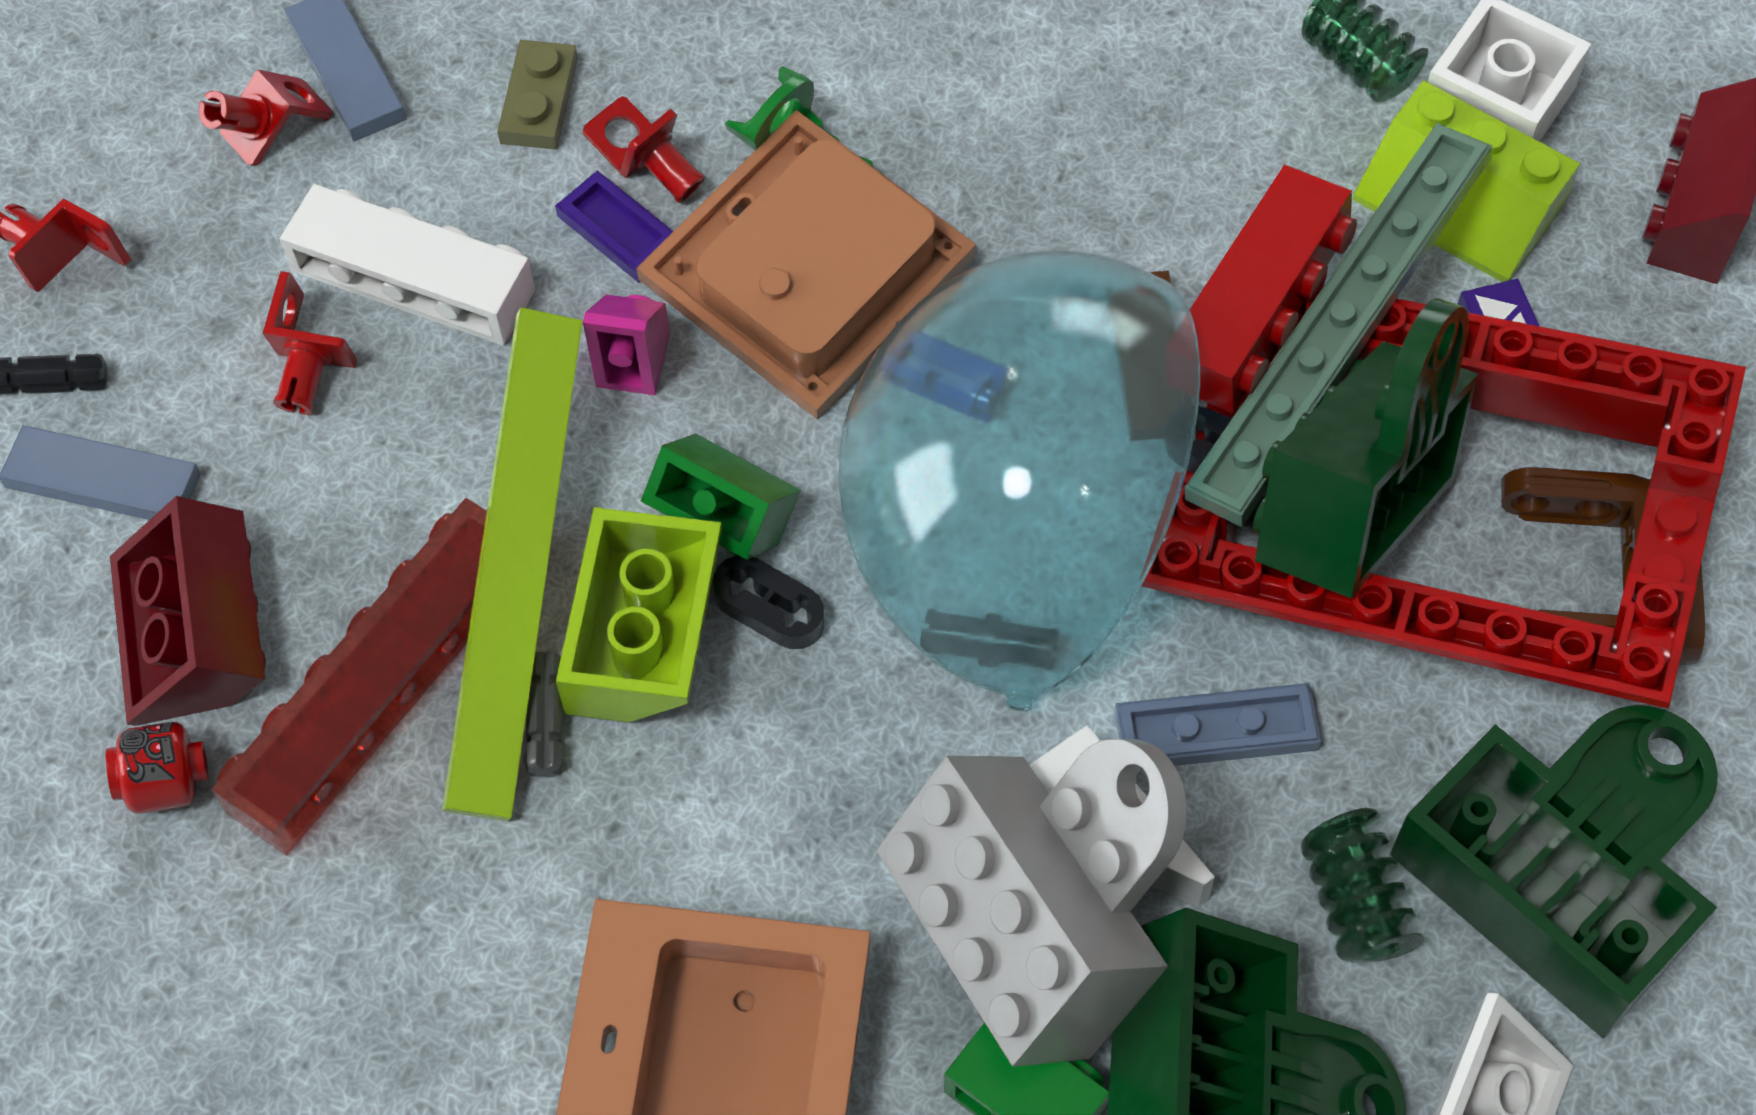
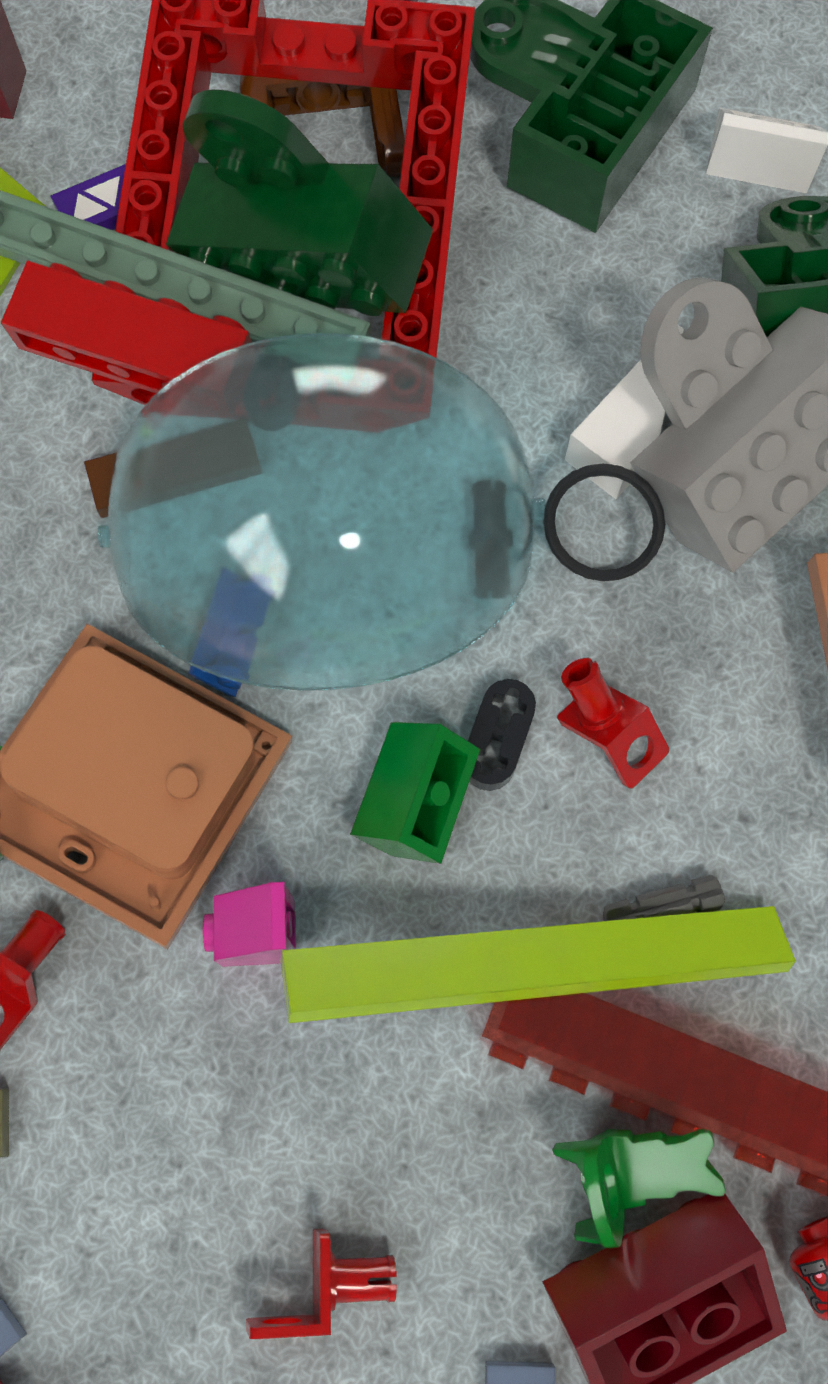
camera: 105 degrees left, 10 degrees up
white brick [279,183,536,346] -> none
dark purple tile [555,170,673,283] -> none
lime slope [556,507,722,722] -> none
sand blue tile [1114,683,1322,769] -> none
clear green piece [1300,807,1425,963] -> none
none -> black tyre [543,463,666,582]
none -> green hair [552,1129,726,1248]
none -> red bracket [557,658,669,789]

